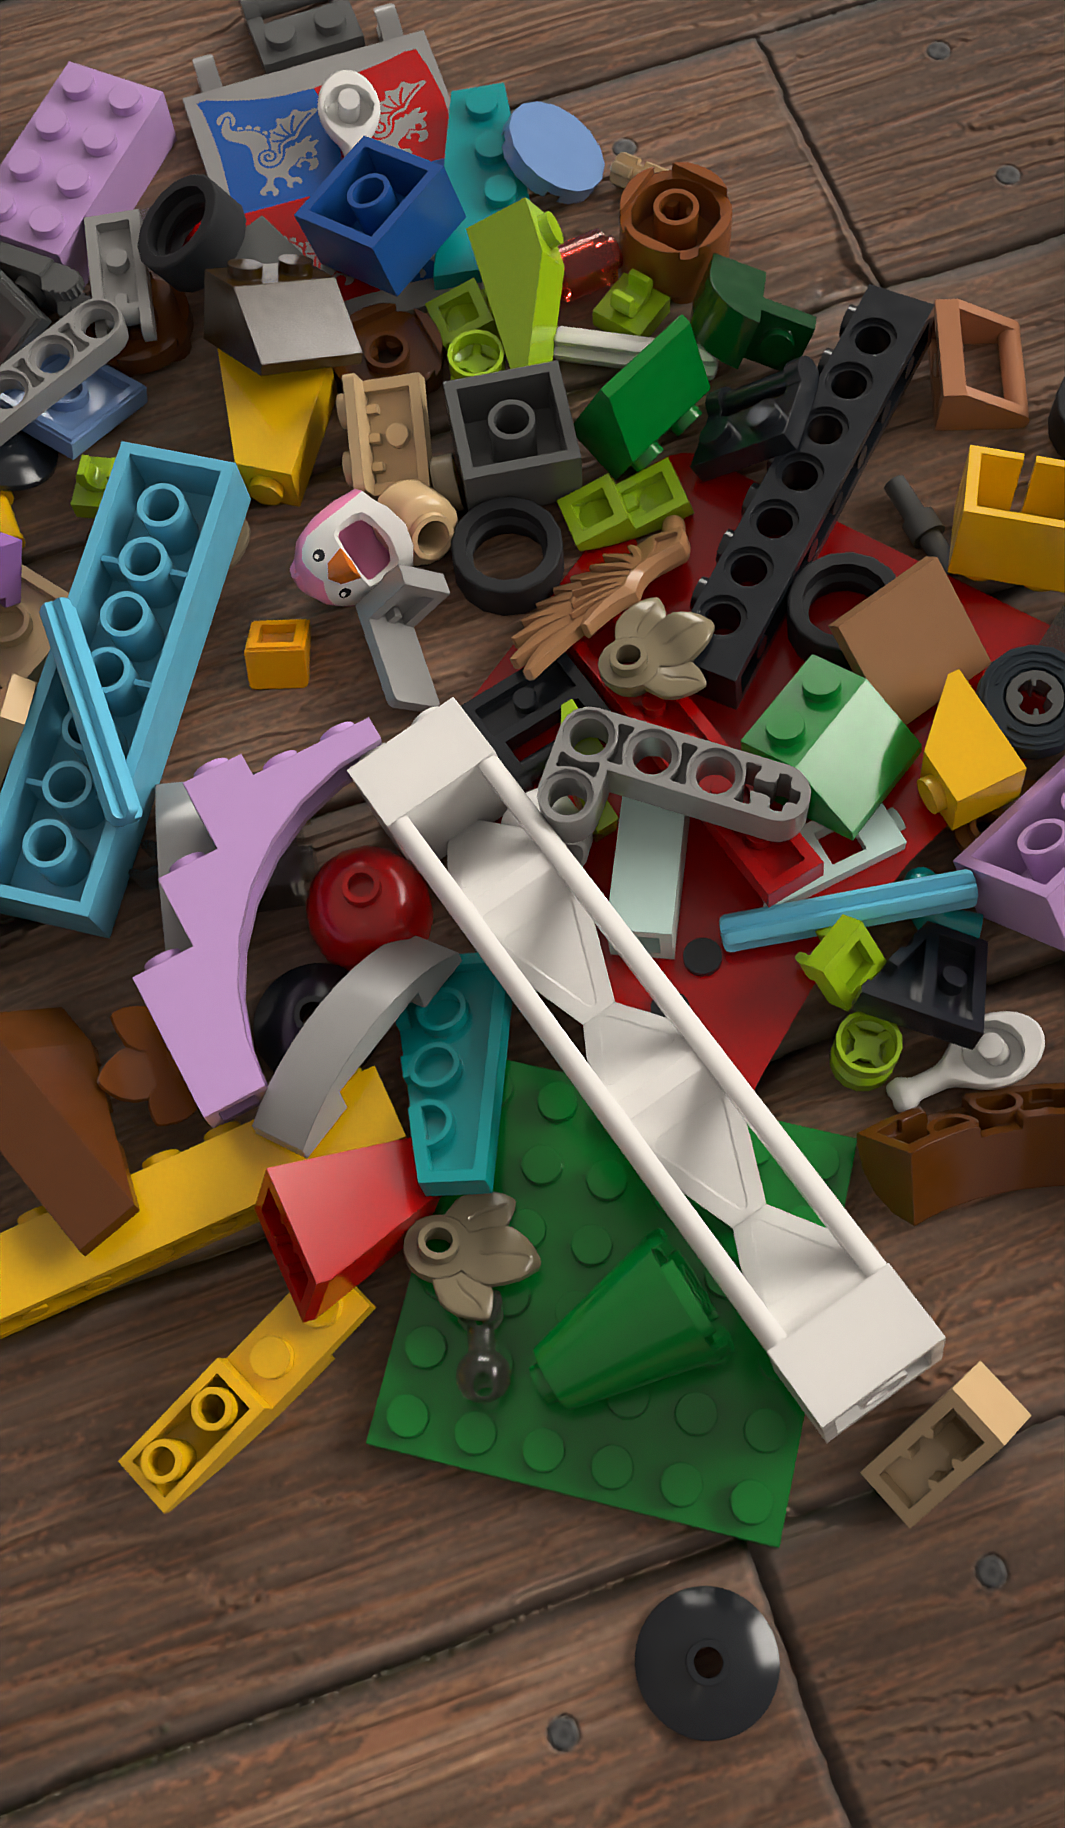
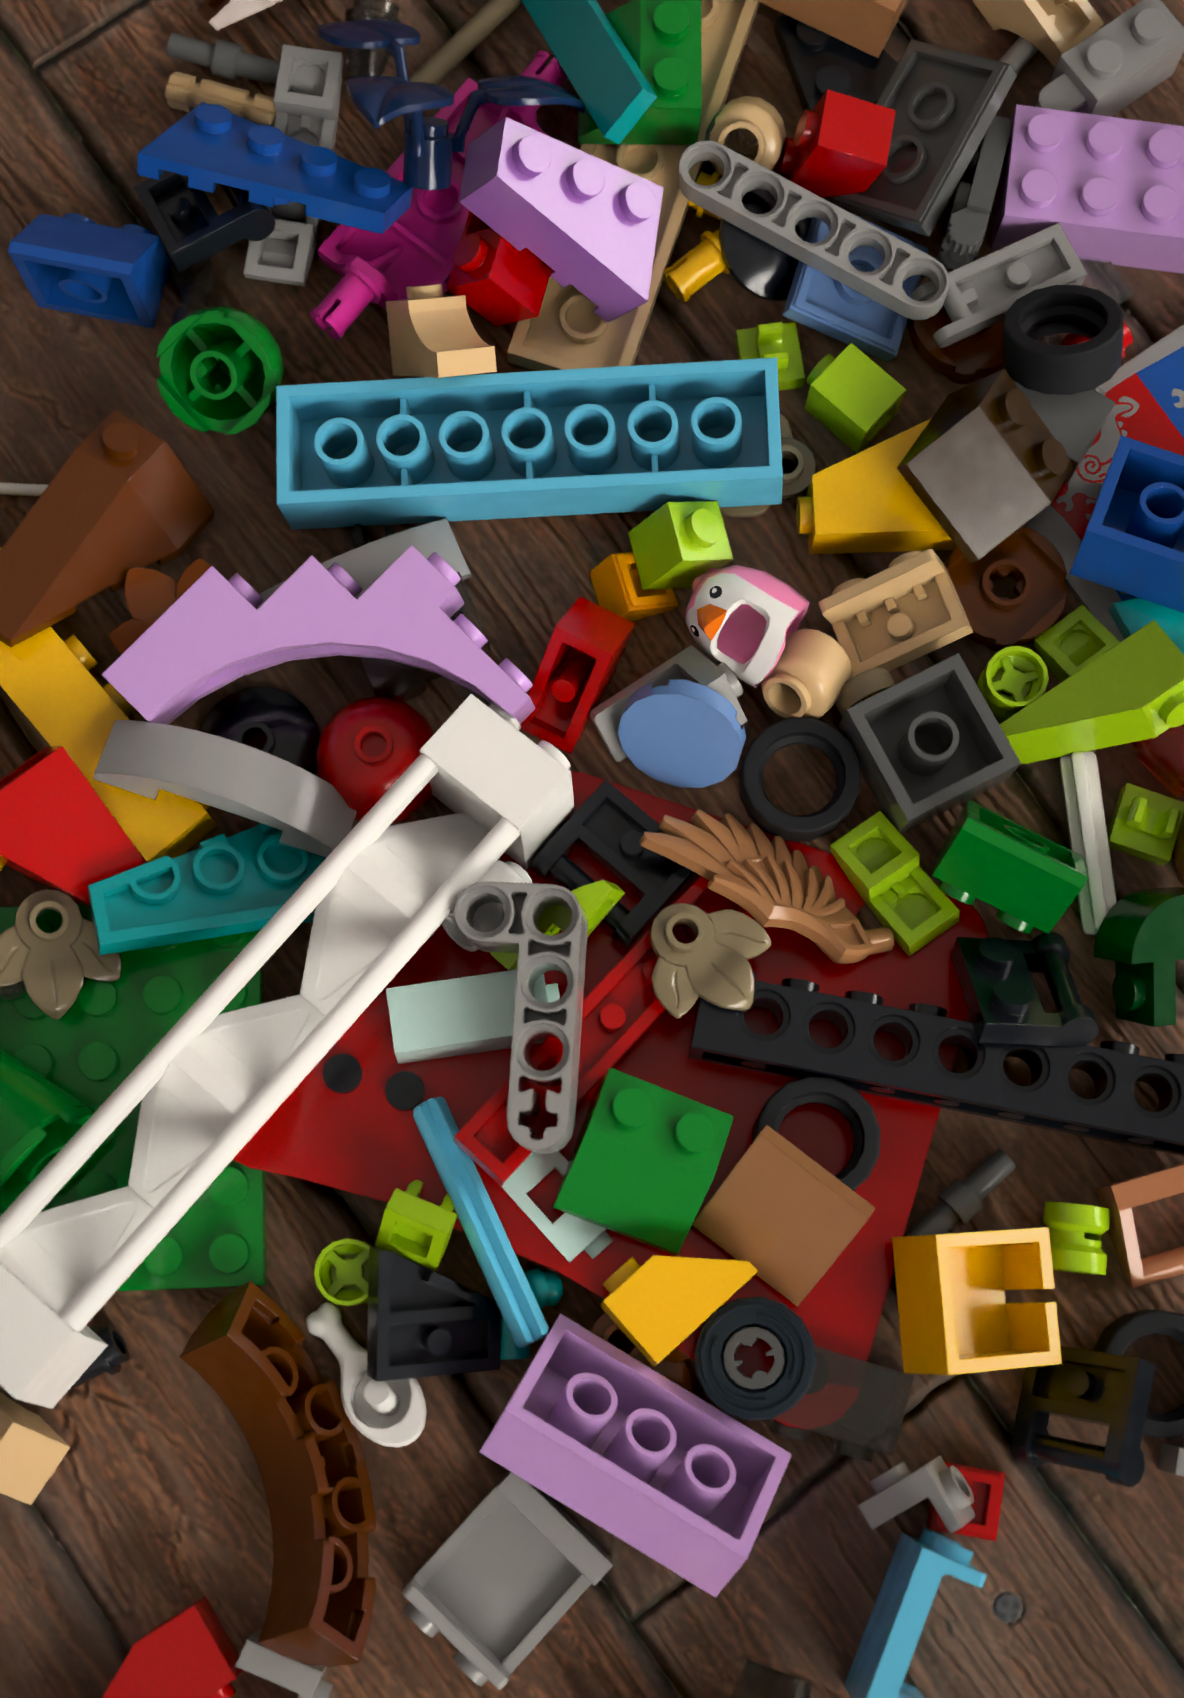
camera: 65 degrees right, 10 degrees up
medium azure axle [39,597,143,827] -> none
none -> red slope [520,596,635,754]
none -> medium blue tile [618,679,746,788]
none -> lime brick [628,501,733,590]
none -> lime brick [804,343,906,454]
none -> lime wheel [1043,1202,1111,1276]

